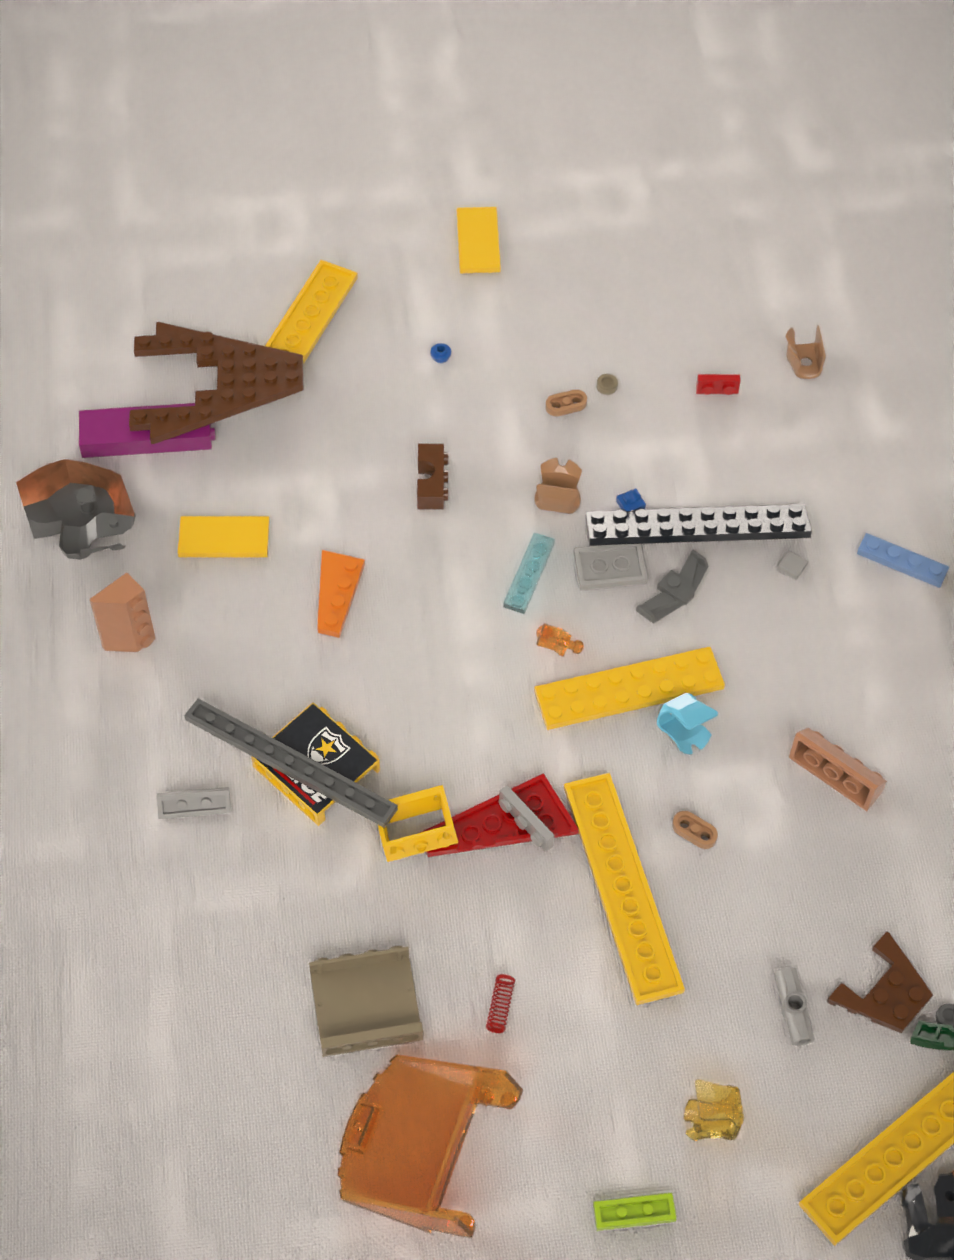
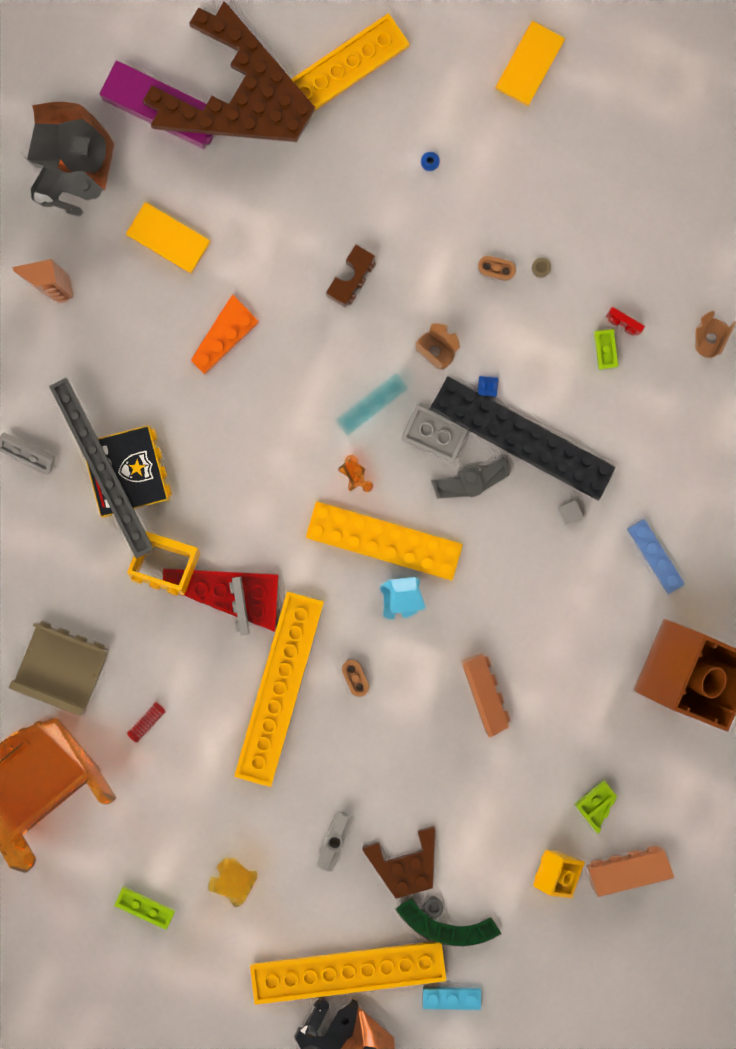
camera: 40 degrees right, 30 degrees up
none -> lime plate [594,329,618,370]

